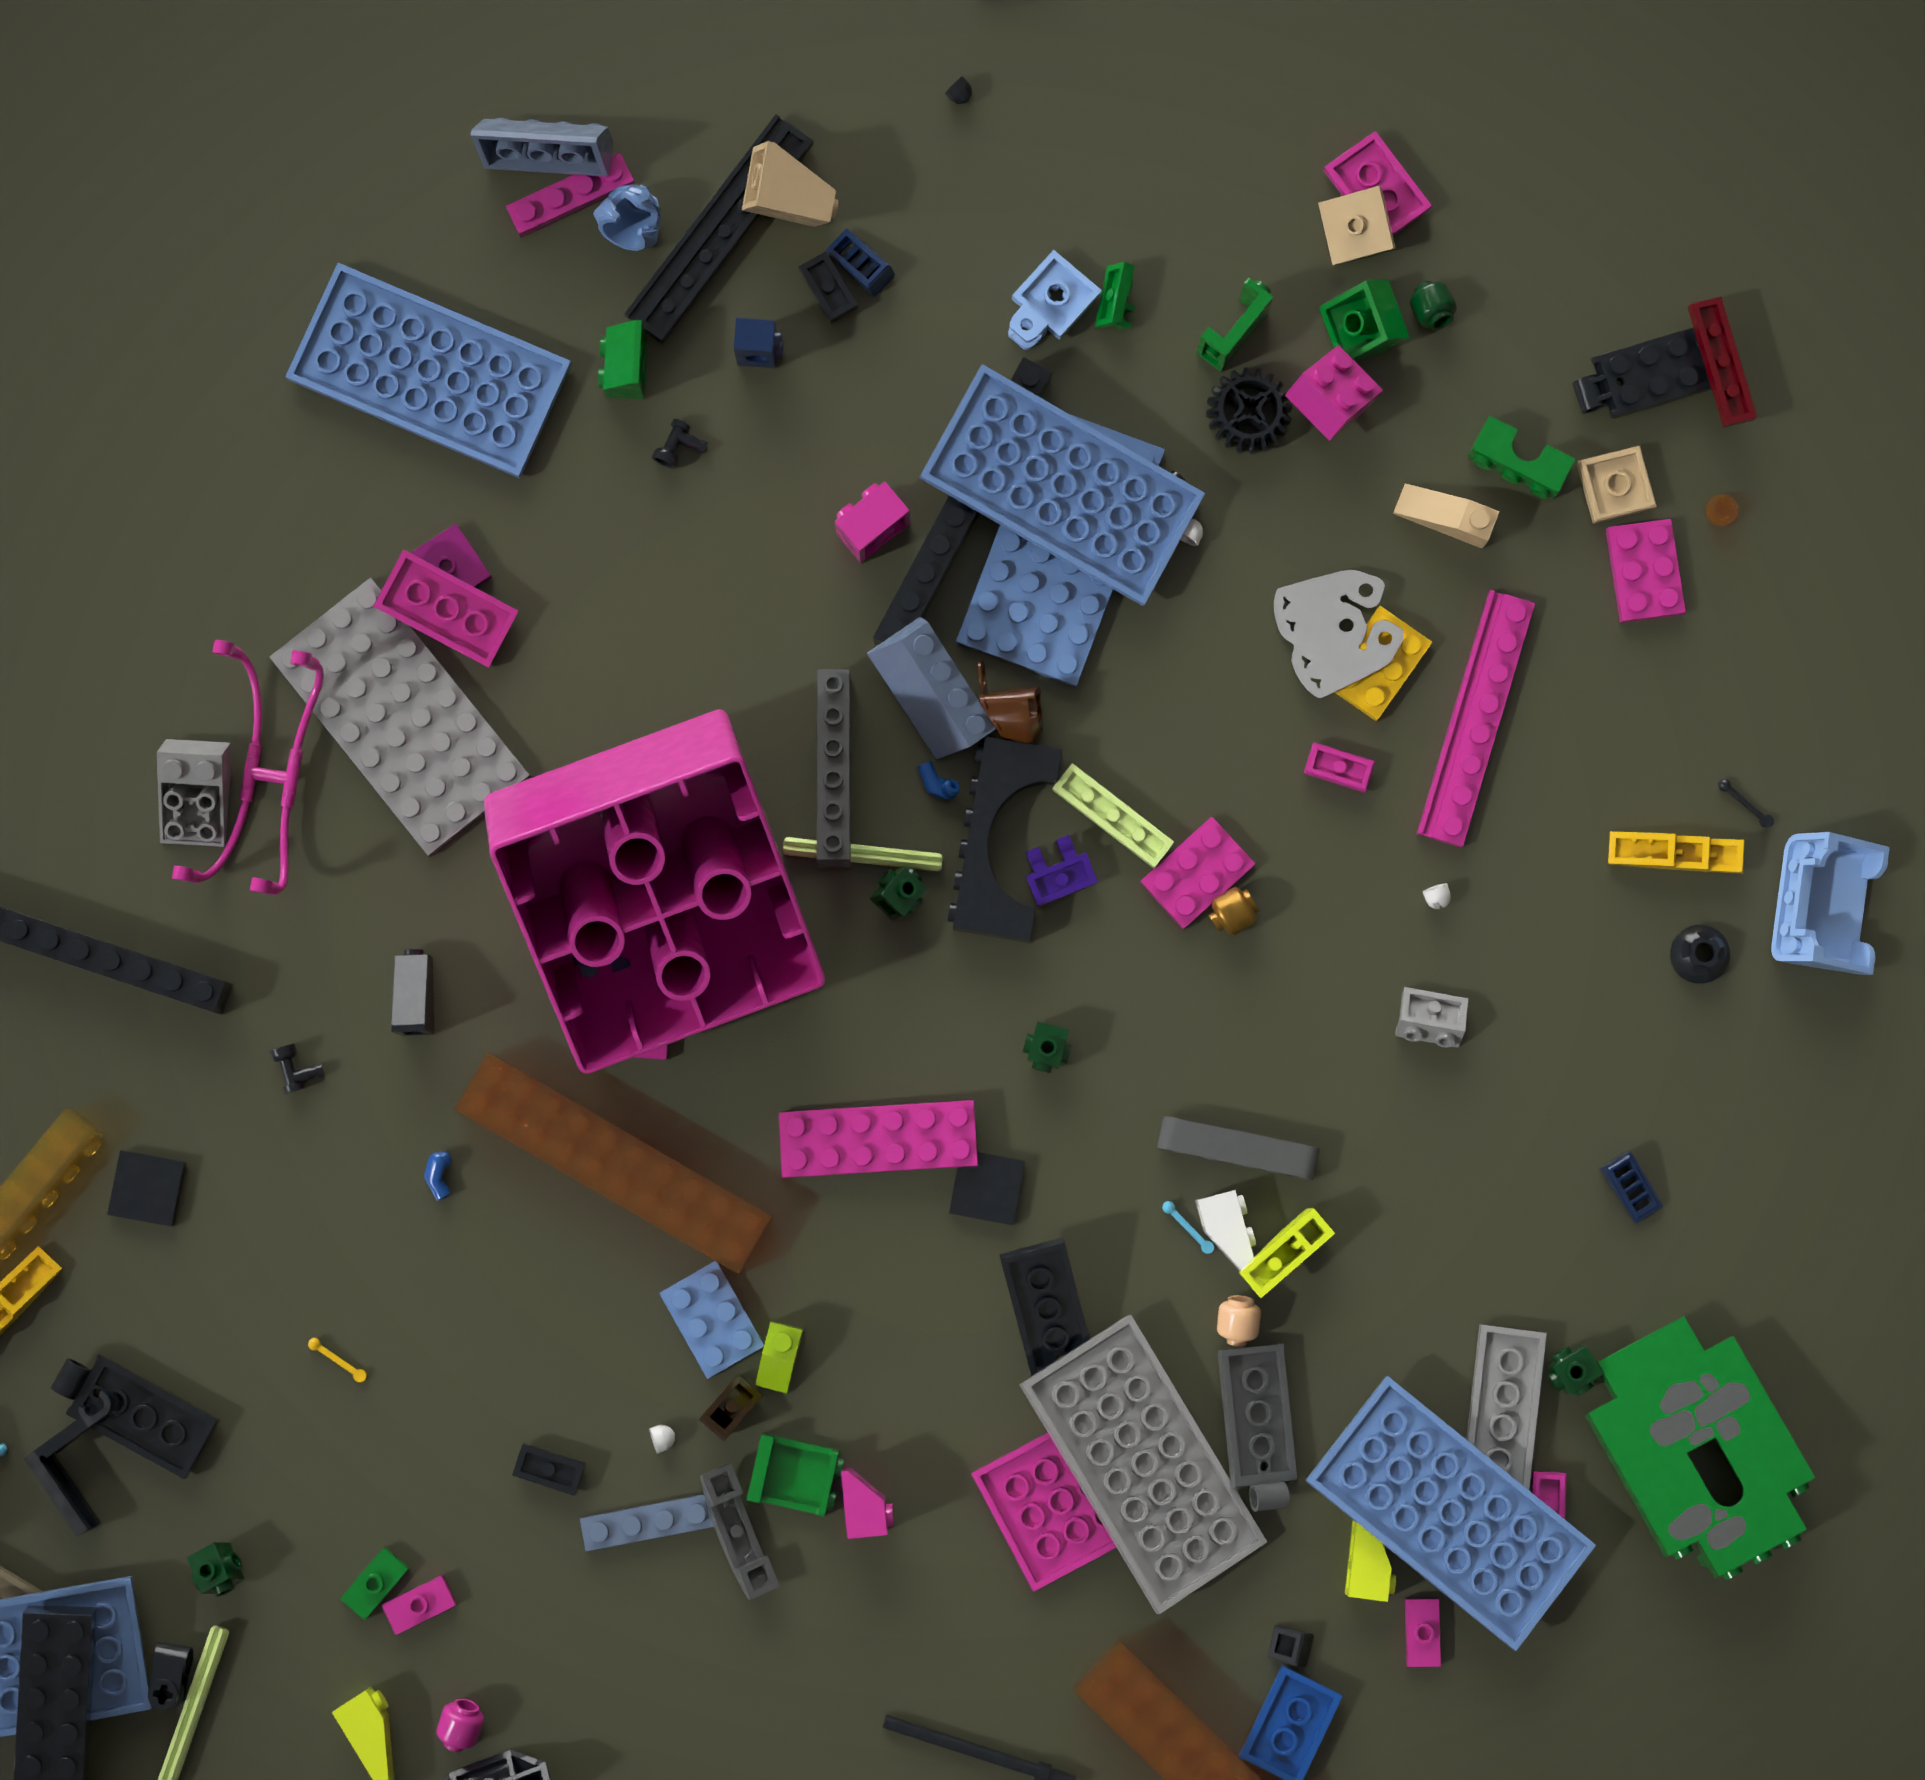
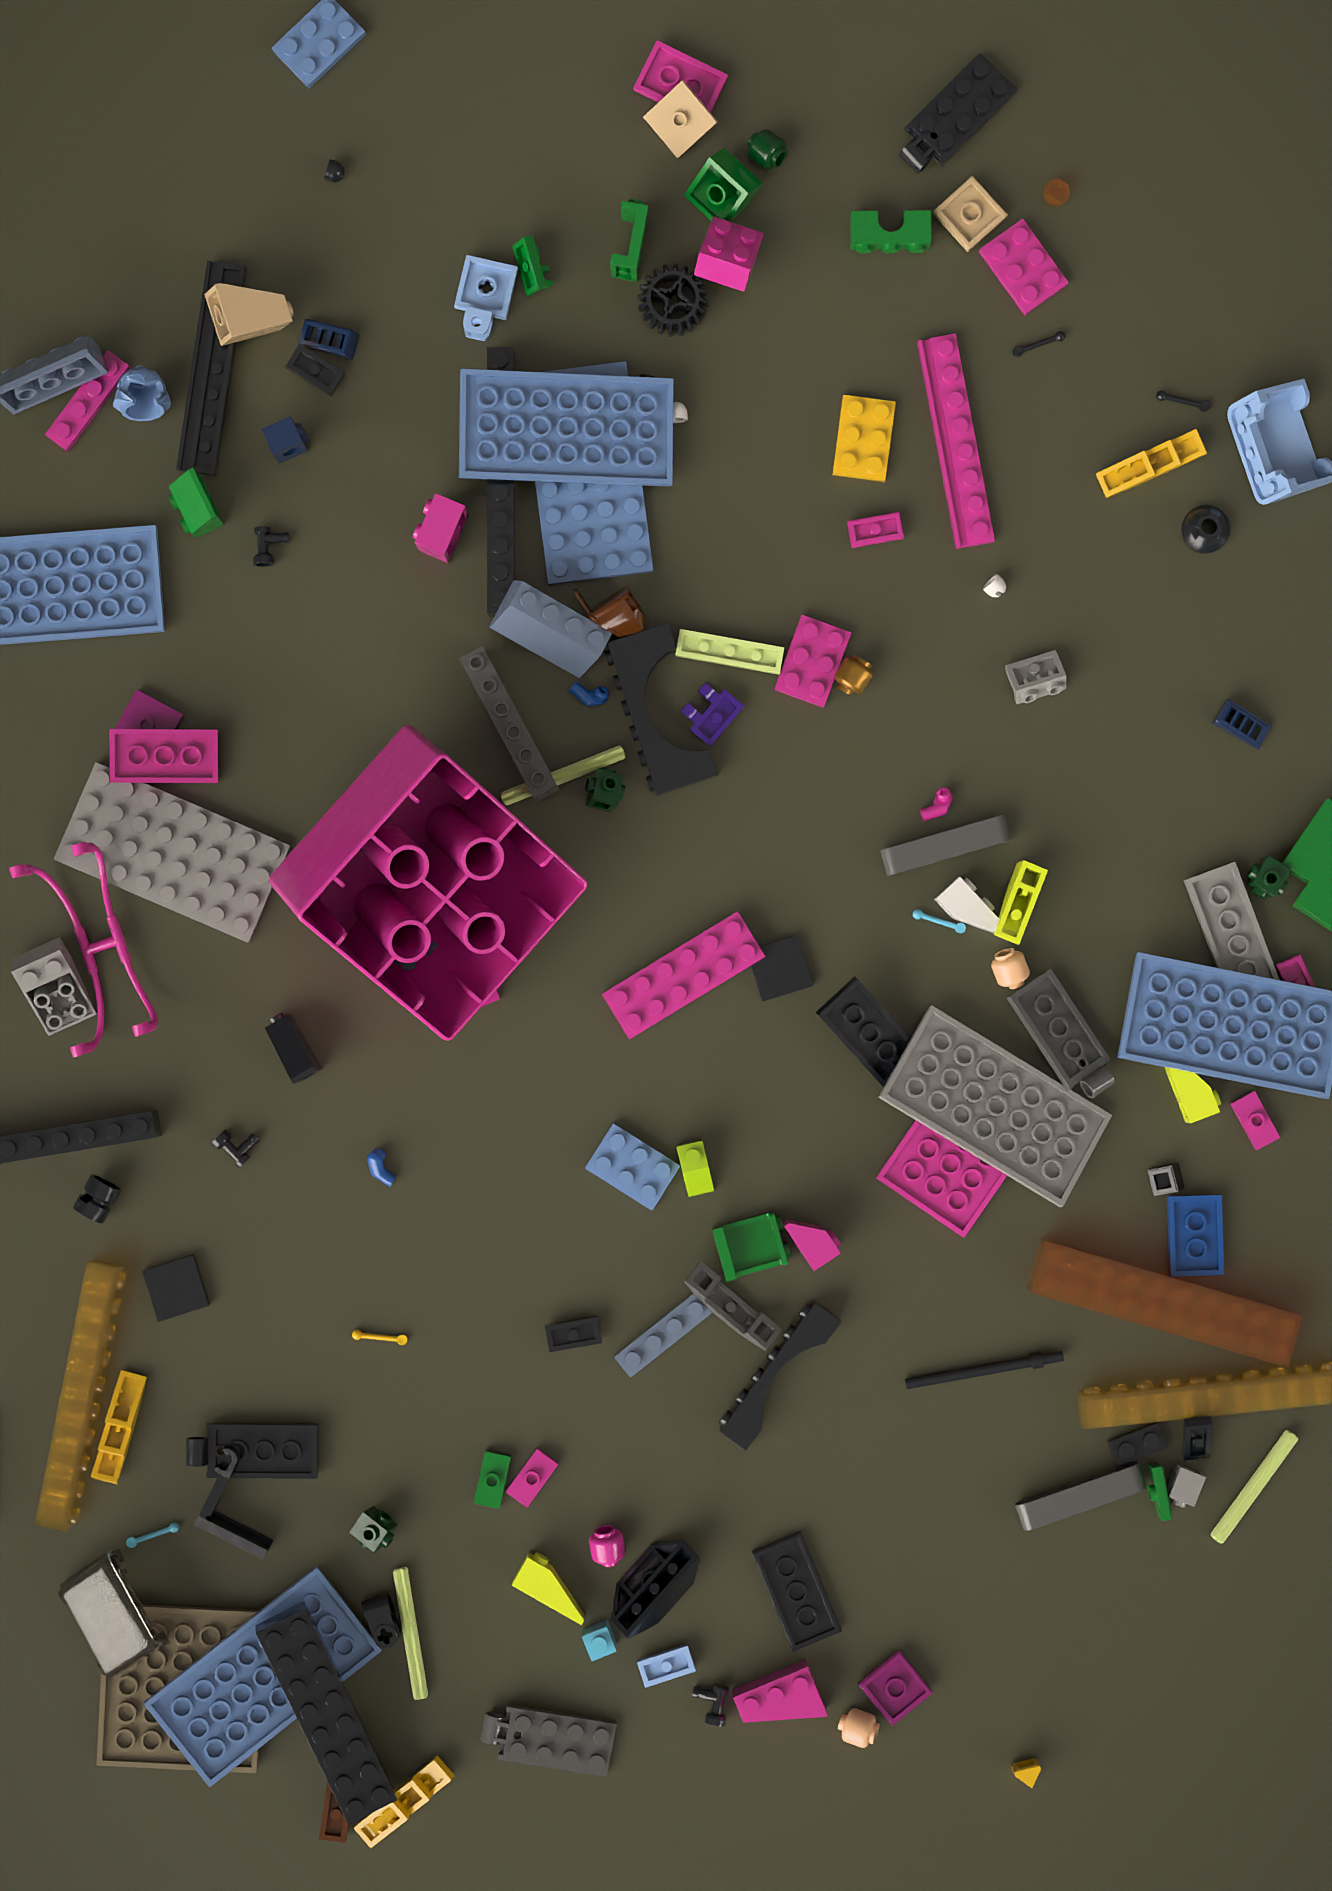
camera: 25 degrees left, 5 degrees up
clear orange brick [455,1053,773,1274] -> none
white hinge [649,1425,675,1454] -> none
dark brown slope [699,1375,763,1441] -> none
dark green brick [1023,1021,1072,1073] -> none
light grey piece [1274,570,1404,699] -> none
tan slope [1393,483,1500,548] -> none
dark red plate [1687,296,1757,428] -> none
none -> black wheel [73,1174,122,1224]
none -> black arch [719,1300,841,1451]
none -> dark pink arm [920,787,953,822]
none -> black hinge [1012,331,1066,357]

